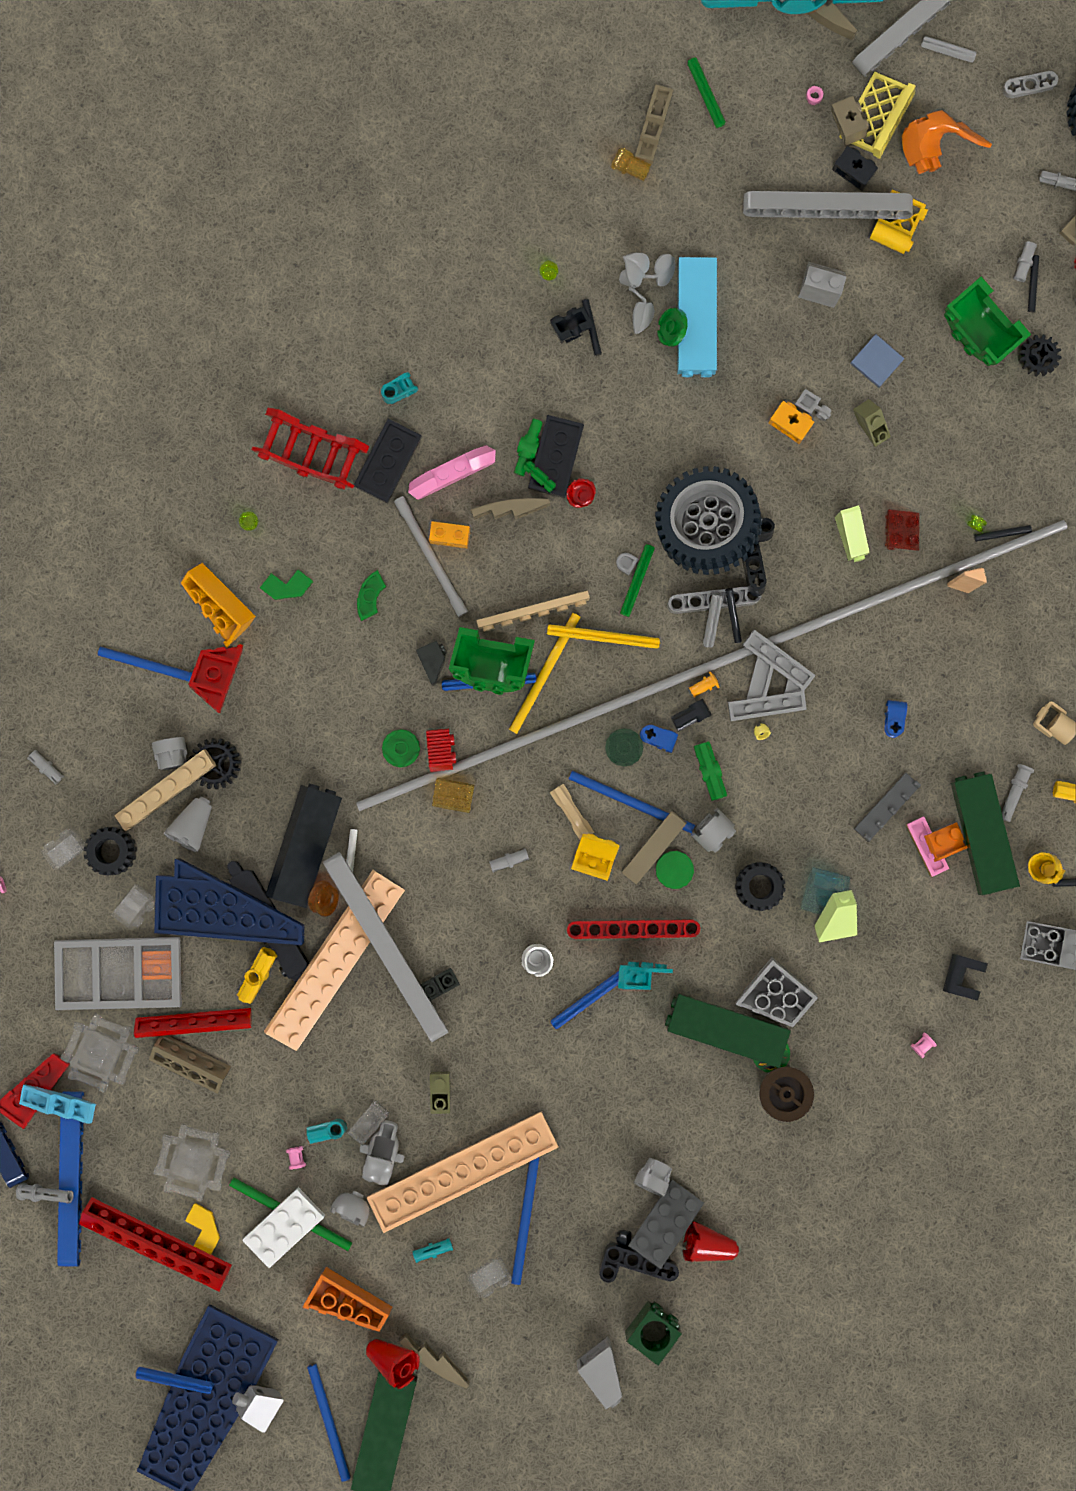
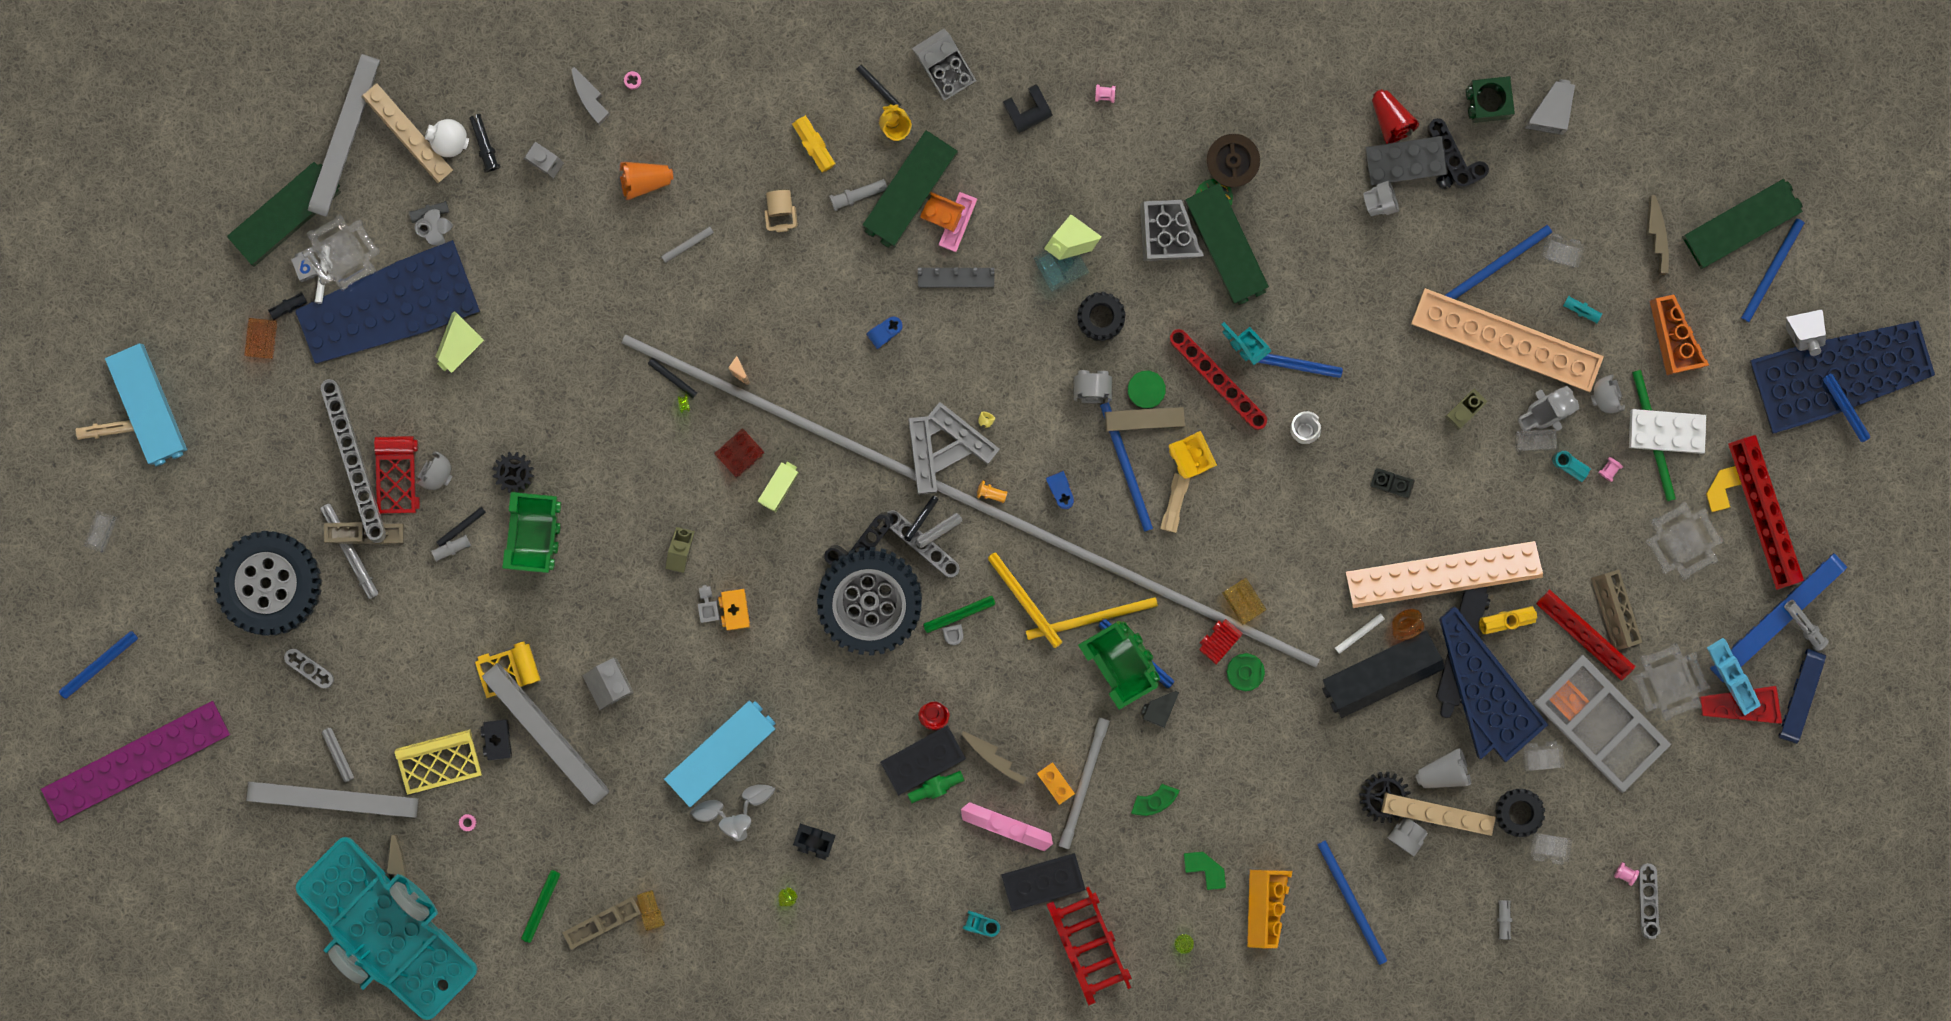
camera: 135 degrees left, 0 degrees up
red wing [188,644,244,713] -> none
light grey beam [323,852,448,1042] -> none
red cone [366,1339,420,1389] -> none
tan plate [477,591,590,632] -> none
light grey pin [489,848,529,873] -> none
green axle [524,461,556,492] -> none
black bar [582,299,602,356] -> none
clear green tile [605,728,644,767] -> none
green tile [657,308,688,347] -> none
black piece [671,698,712,732] -> none
green piece [694,741,727,801] -> none
dark tan brick [832,96,869,146] -> none
sand blue tile [850,334,904,388] -> none
orange hips [902,110,992,174] -> none

